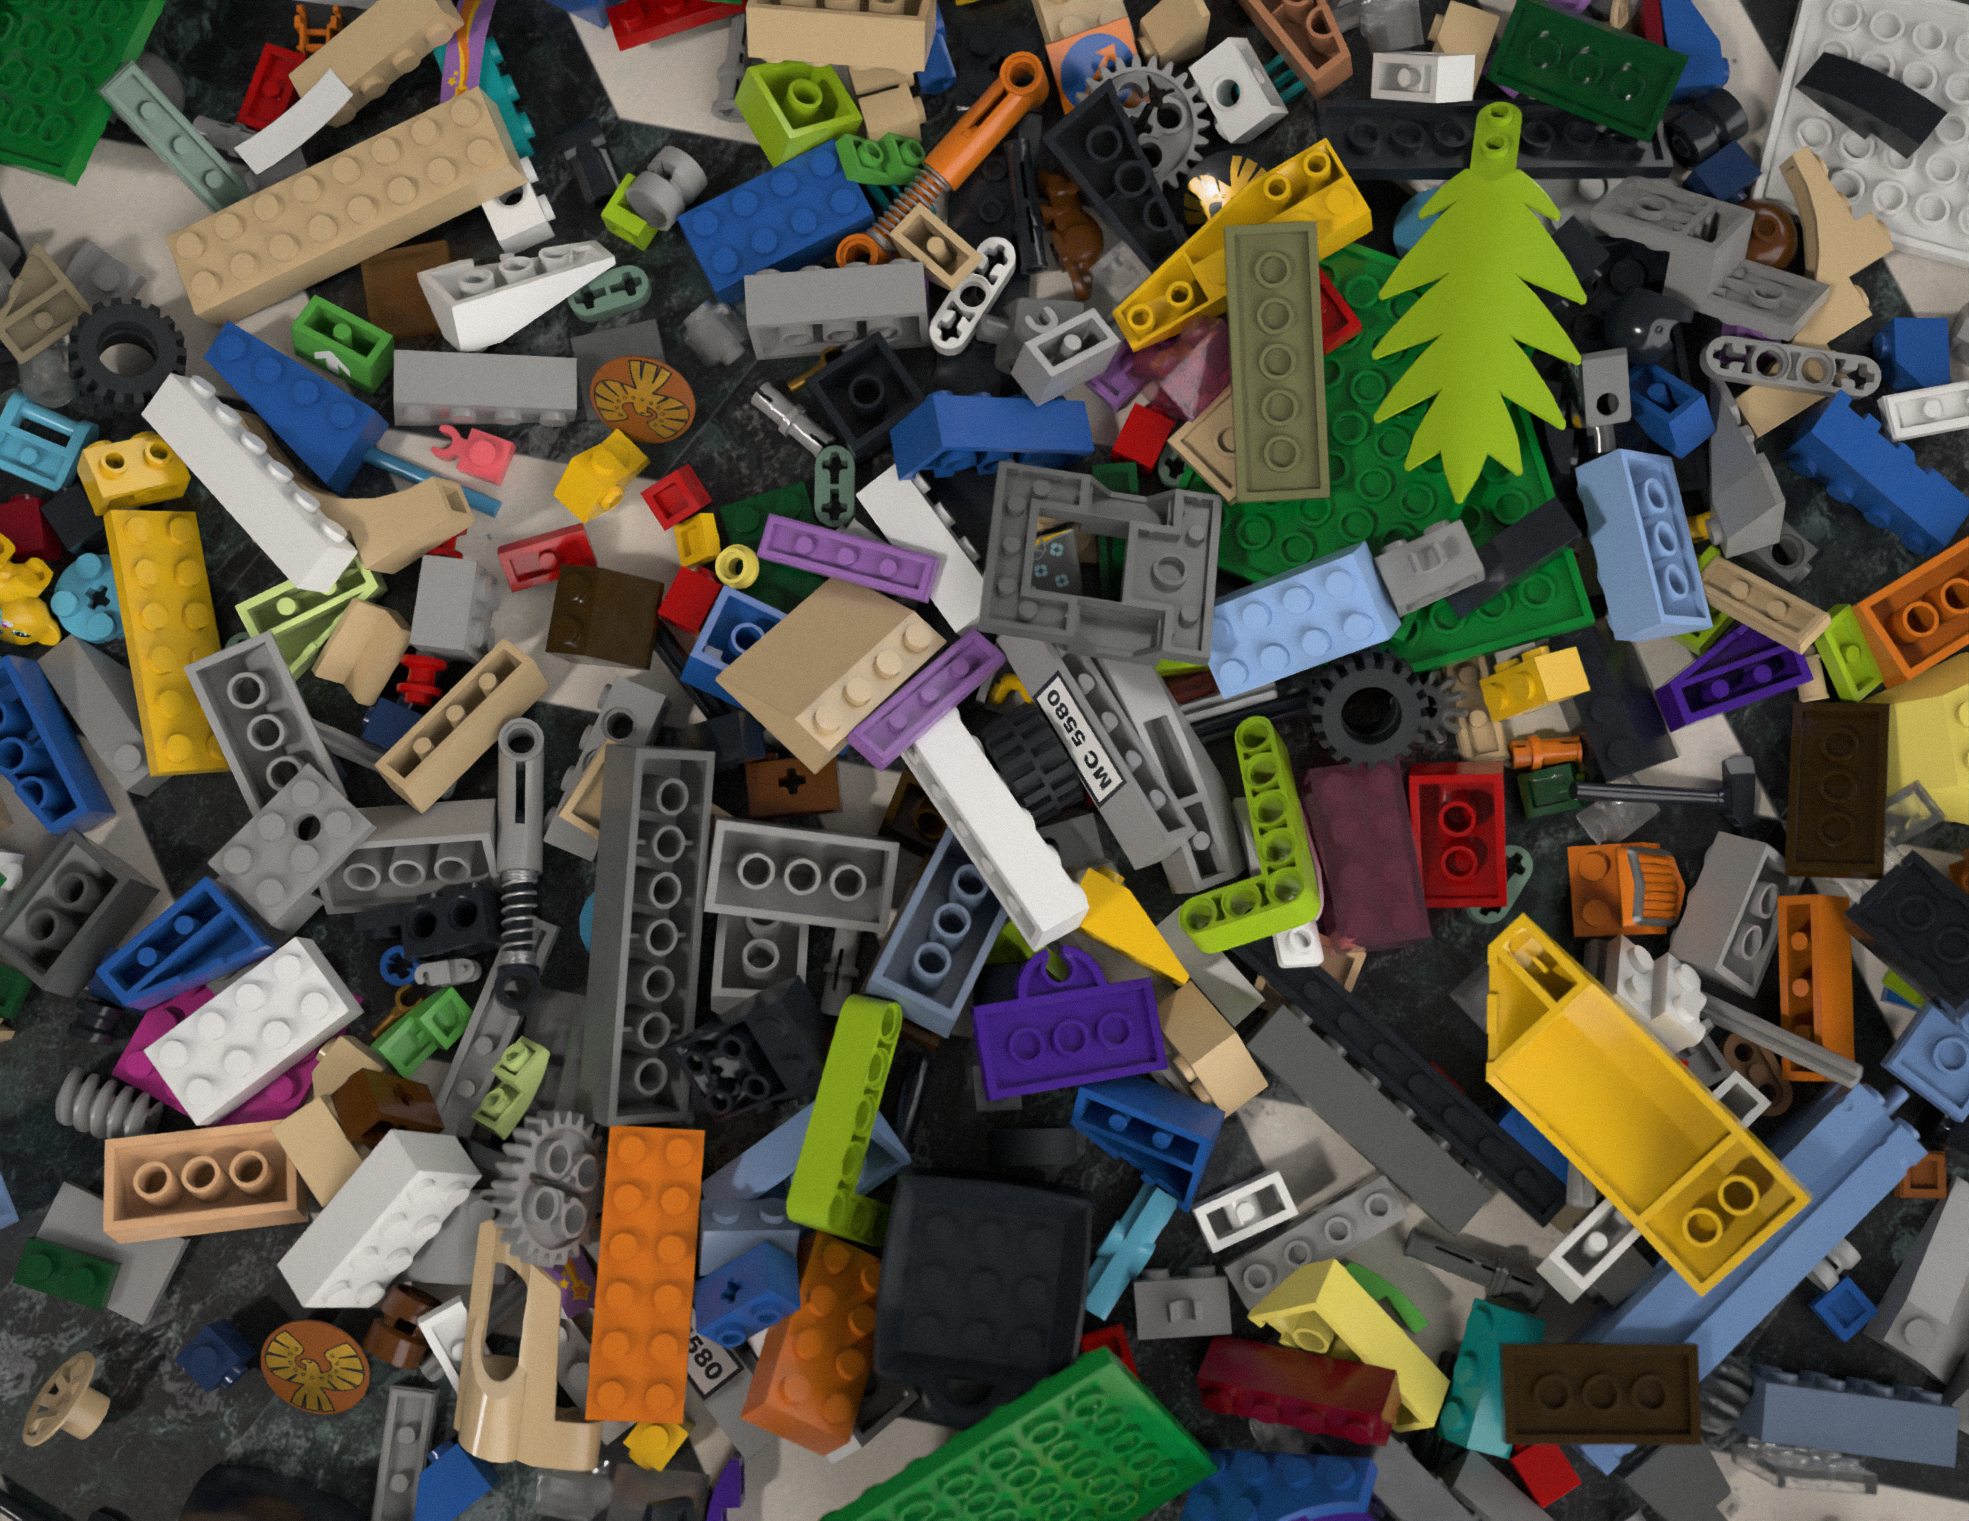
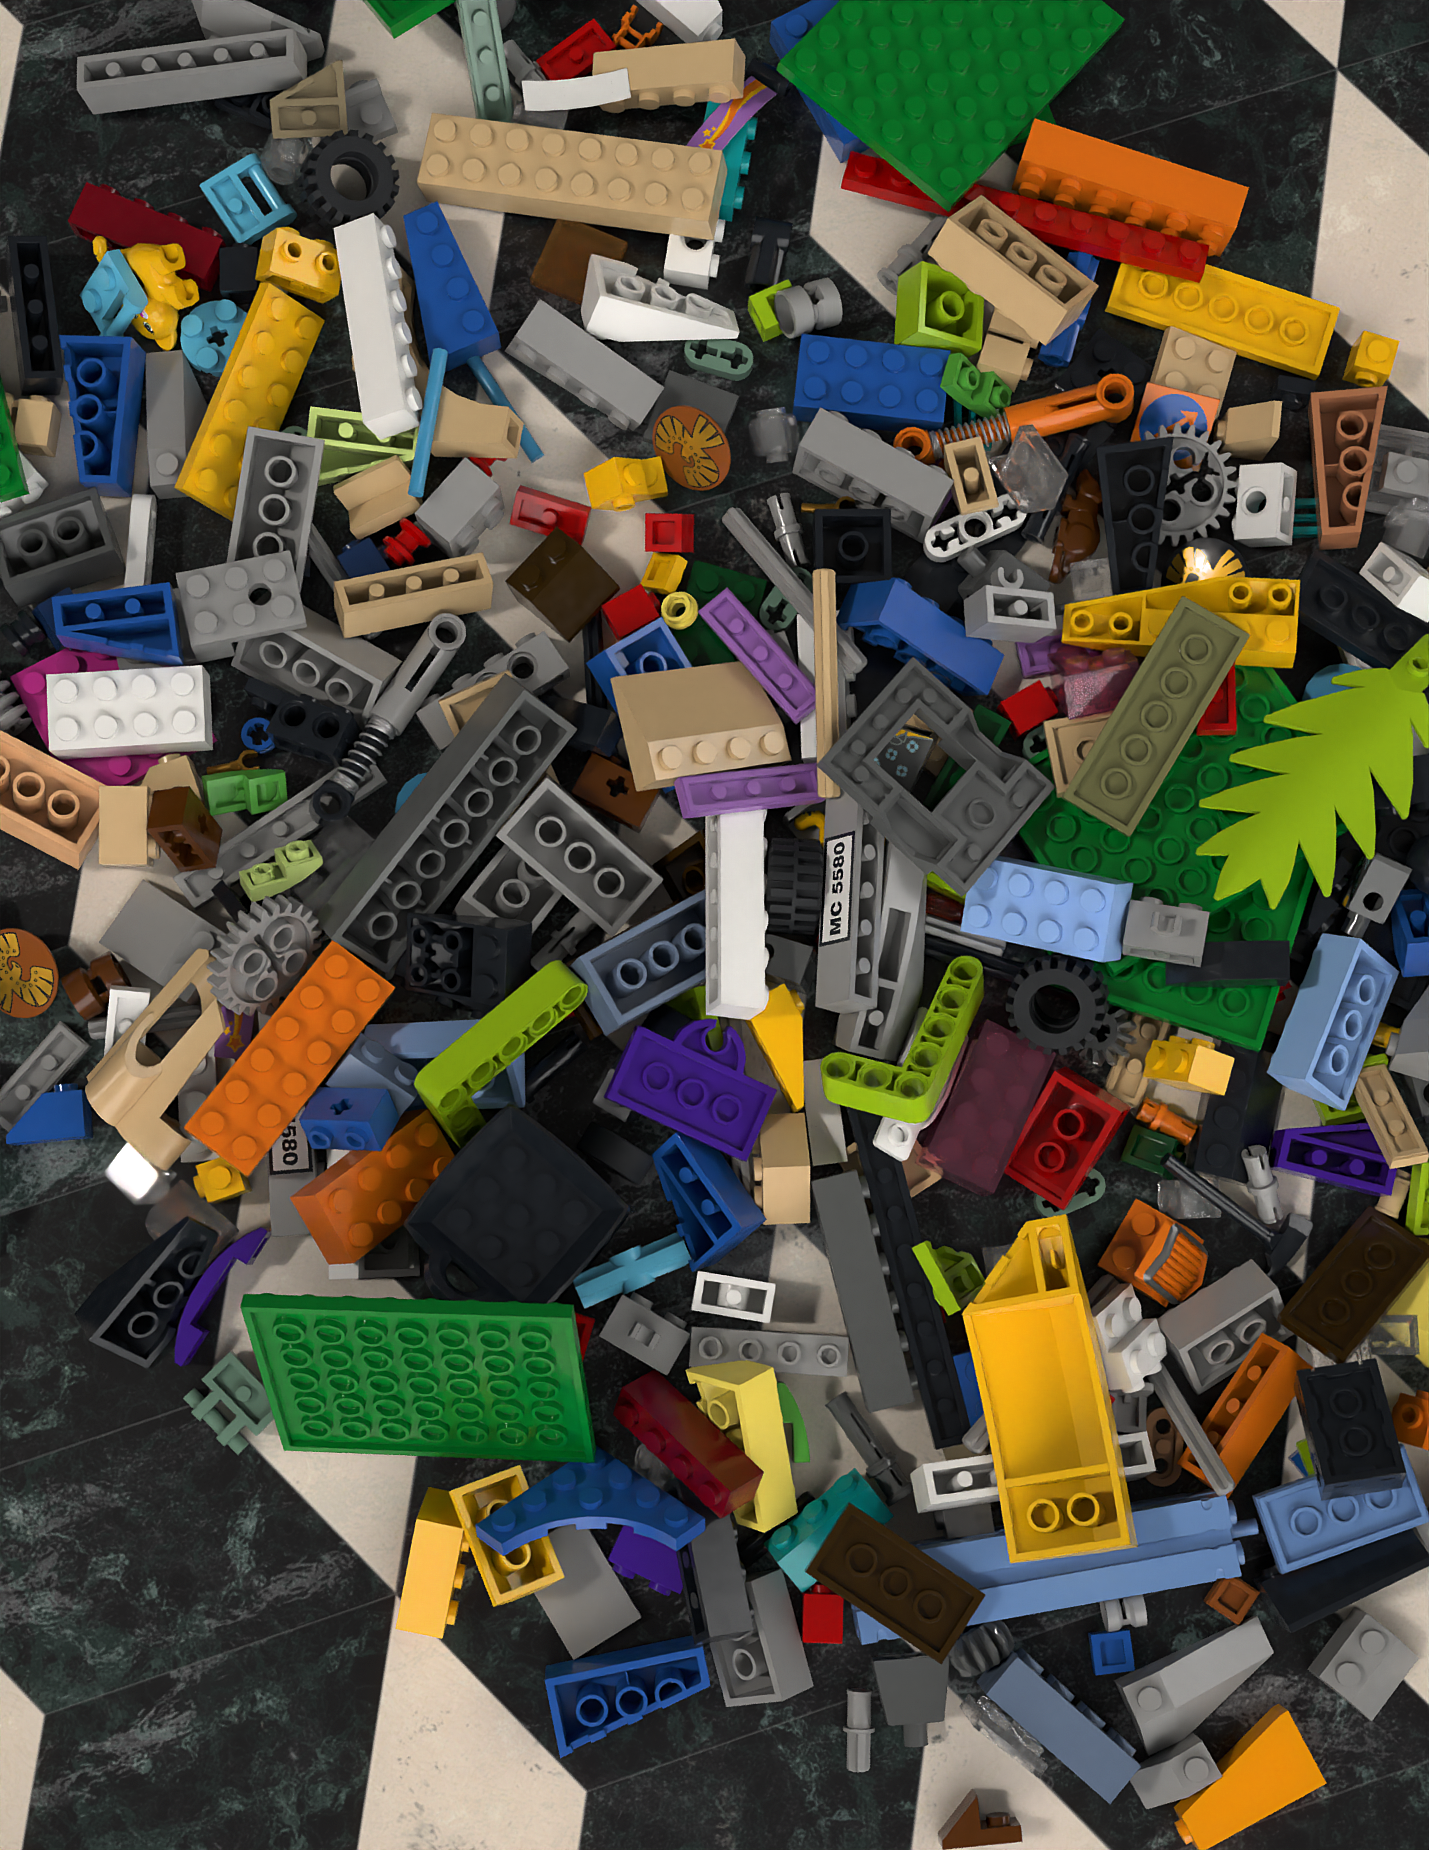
camera: 20 degrees right, 0 degrees up
white brick [277,1129,482,1308] -> none
bright green brick [291,294,395,395] -> none
light grey piece [414,958,482,987] -> none
coral plate [430,425,516,487] -> none
none -> white beam [124,494,157,588]
none -> dark azure bar [408,348,448,497]
none -> light grey axle [722,507,867,674]
none -> tan axle [812,568,841,798]
none -> lime wing [912,1240,986,1316]
none -> clear bracket [988,424,1069,514]
none -> light grey pin [1241,1145,1284,1224]

